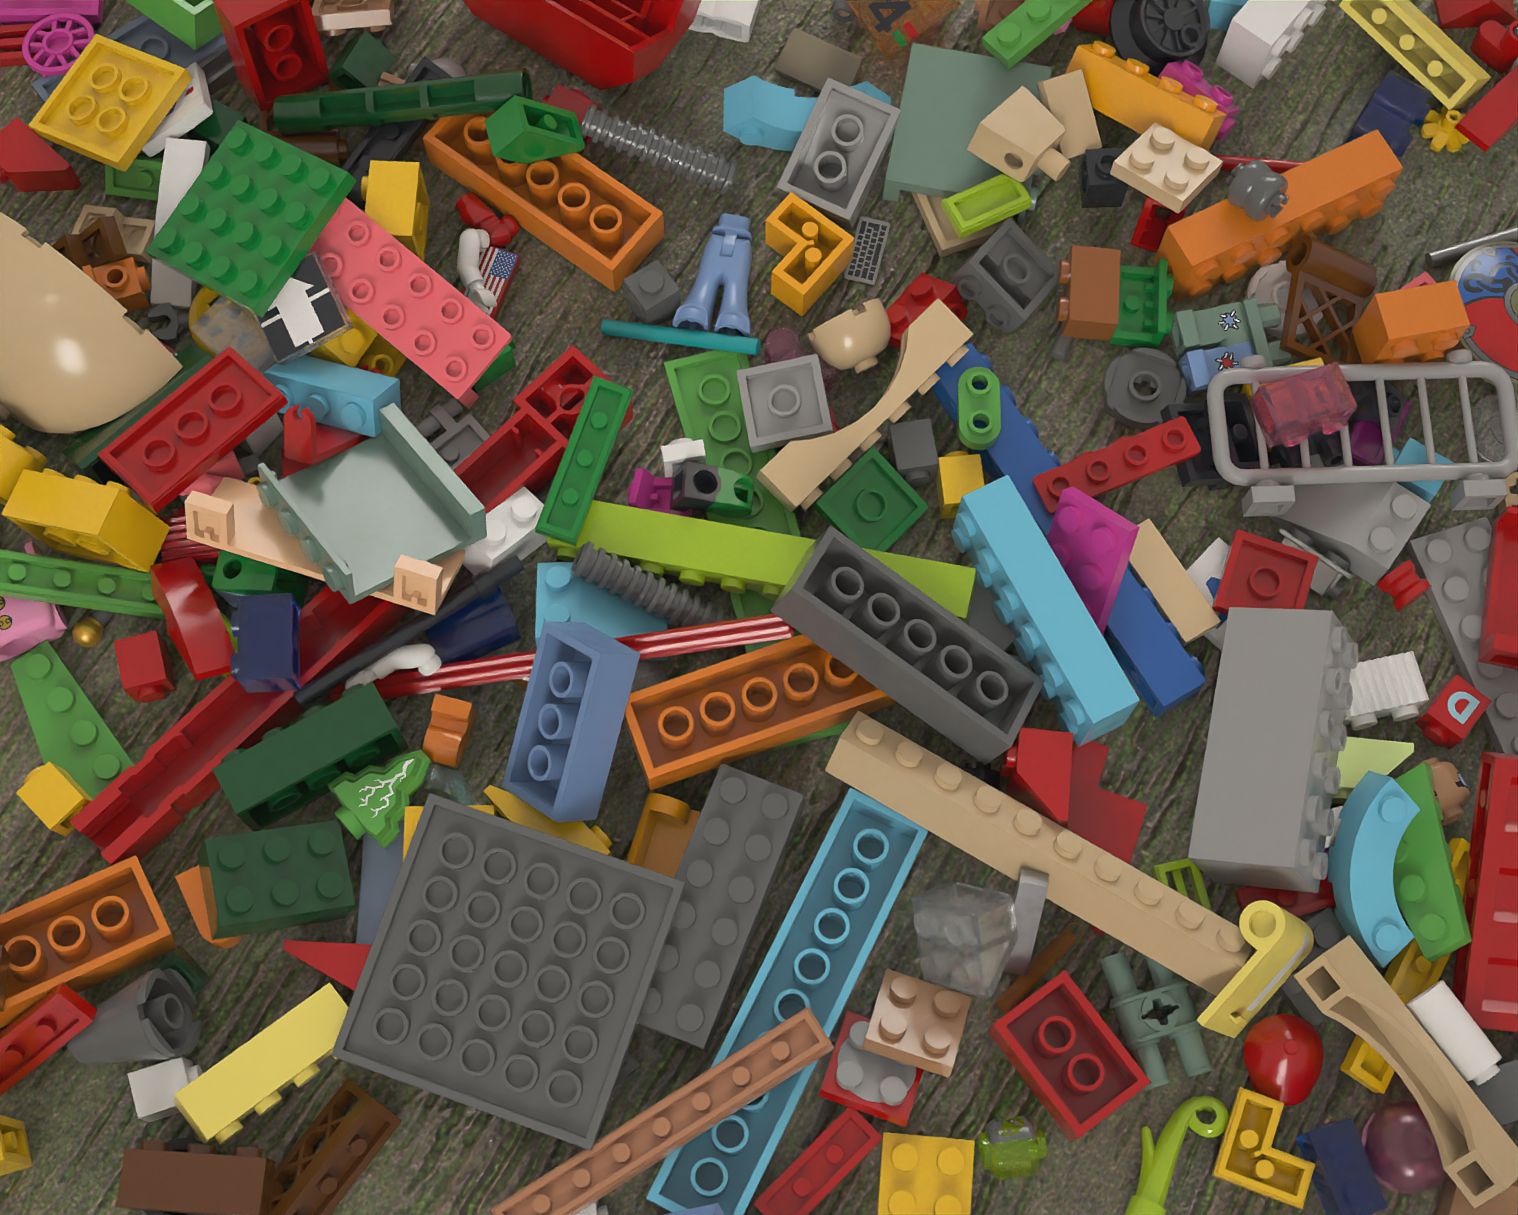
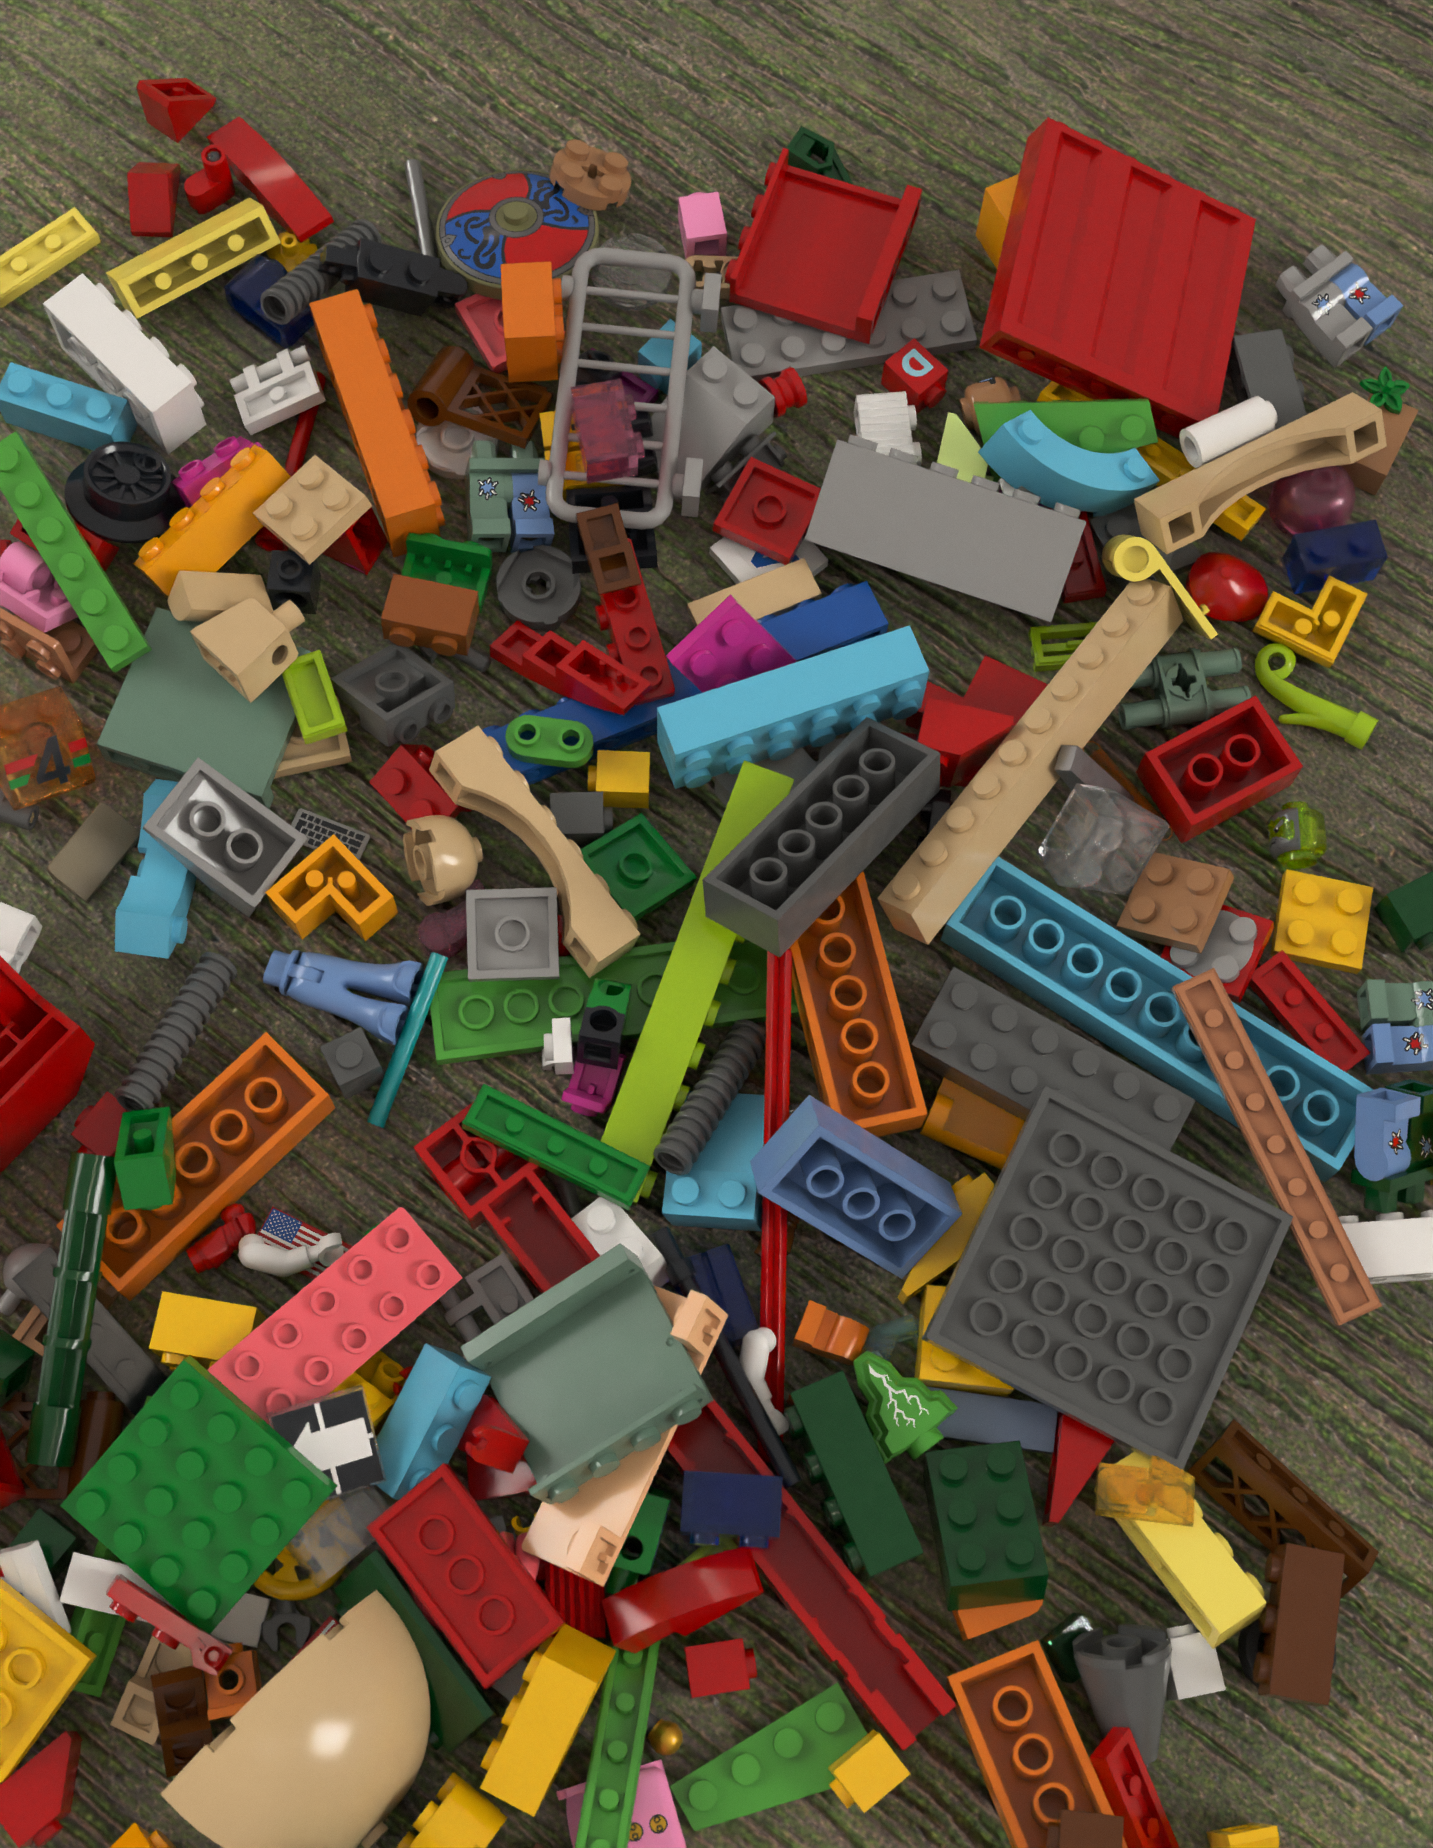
camera: 85 degrees left, 0 degrees up
dark grey piece [1226,159,1289,221] -> none
none -> red hinge [106,1574,233,1676]
none -> white plate [230,345,326,435]
none -> dark grey piece [260,219,382,325]
none -> black hinge [318,238,469,317]
none -> red slope [489,620,652,715]
none -> reddish brown slope [575,503,641,595]
none -> clear yellow slope [1095,1456,1195,1527]

